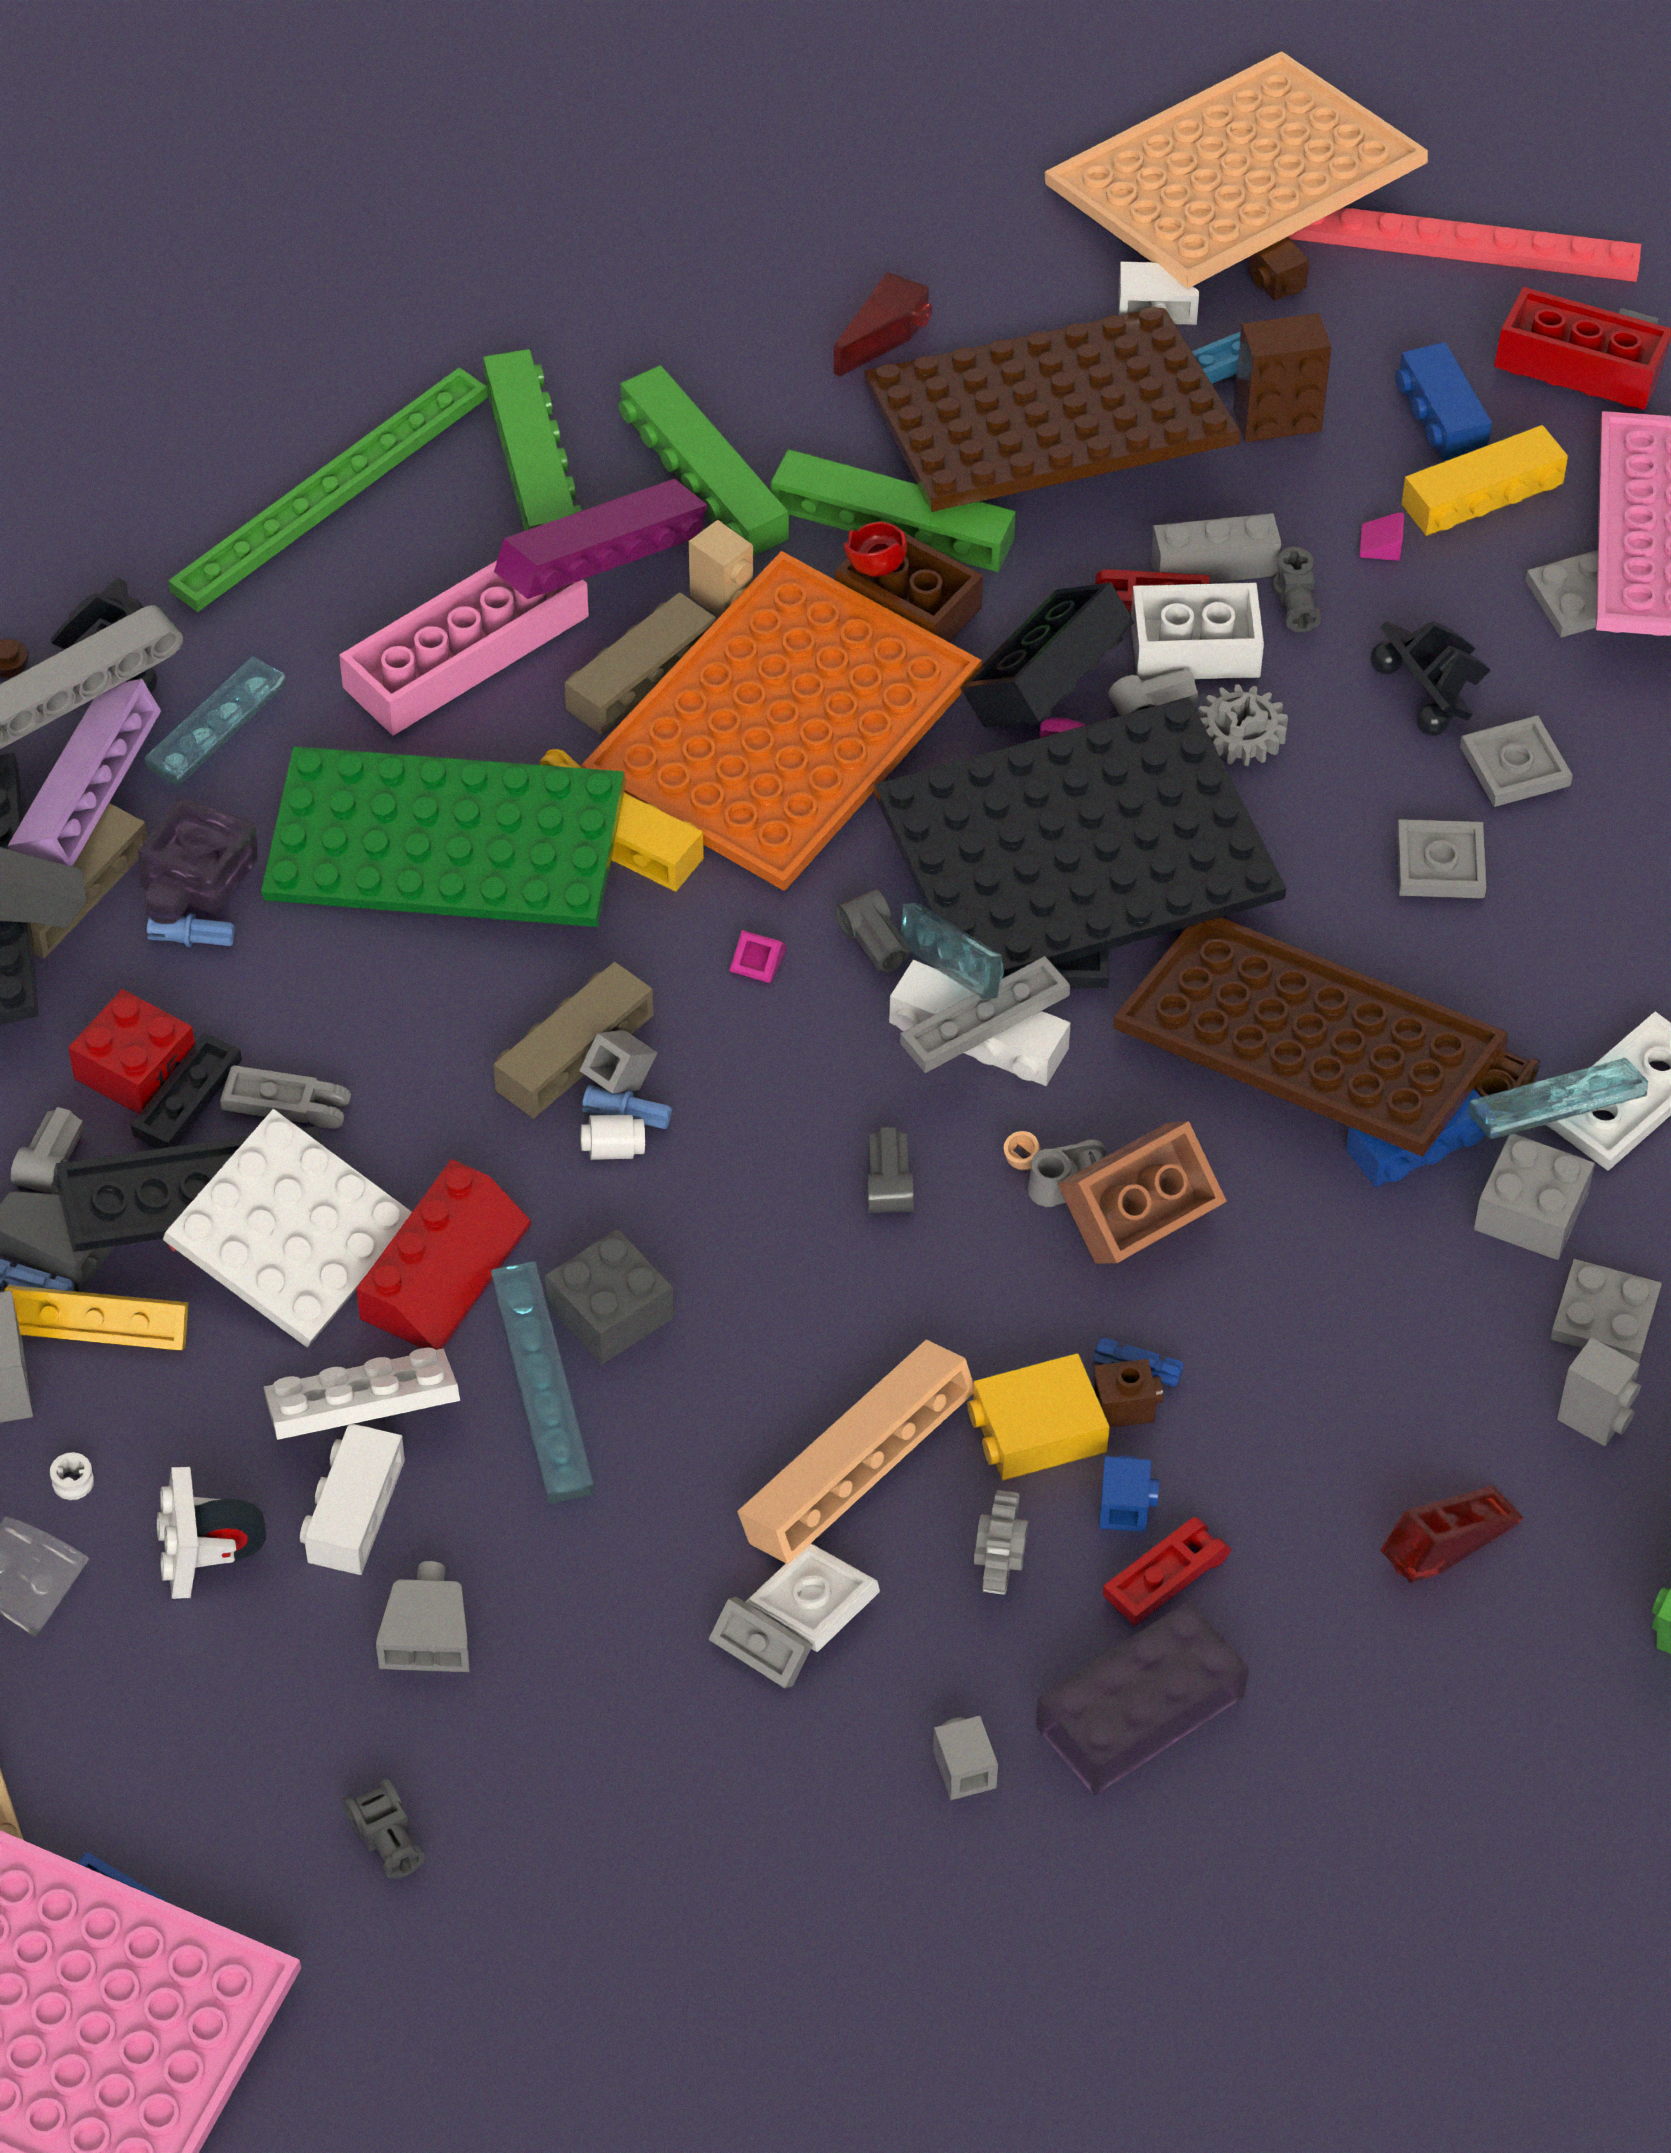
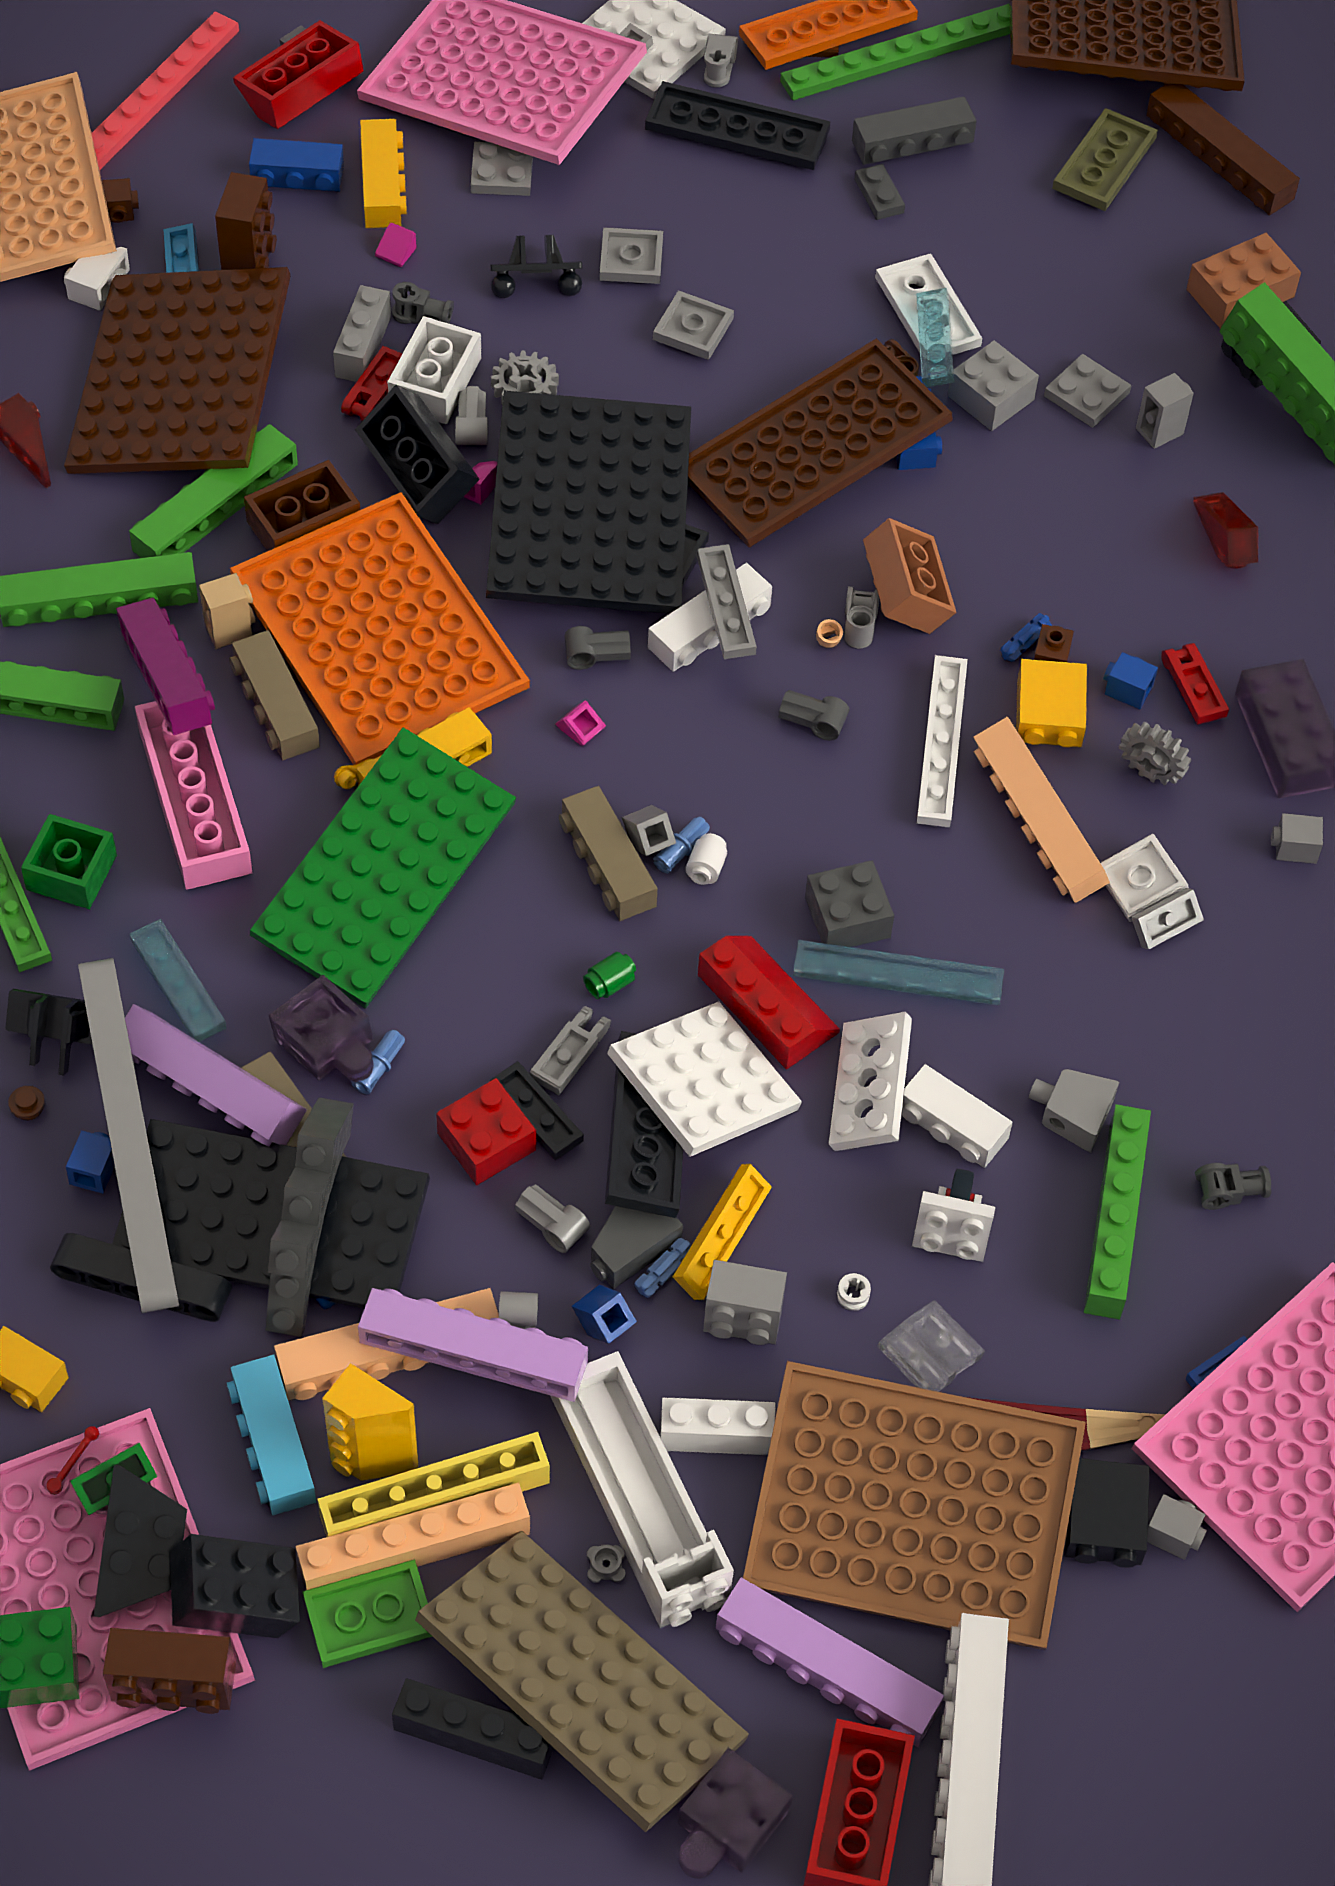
camera: 70 degrees left, 5 degrees up
red hair [843,521,908,577] -> none
clear light blue plate [901,903,1004,999] -> none
none -> green brick [21,814,117,910]
none -> green brick [583,951,636,999]
none -> white plate [917,655,968,827]
none -> bright green brick [1084,1104,1151,1320]

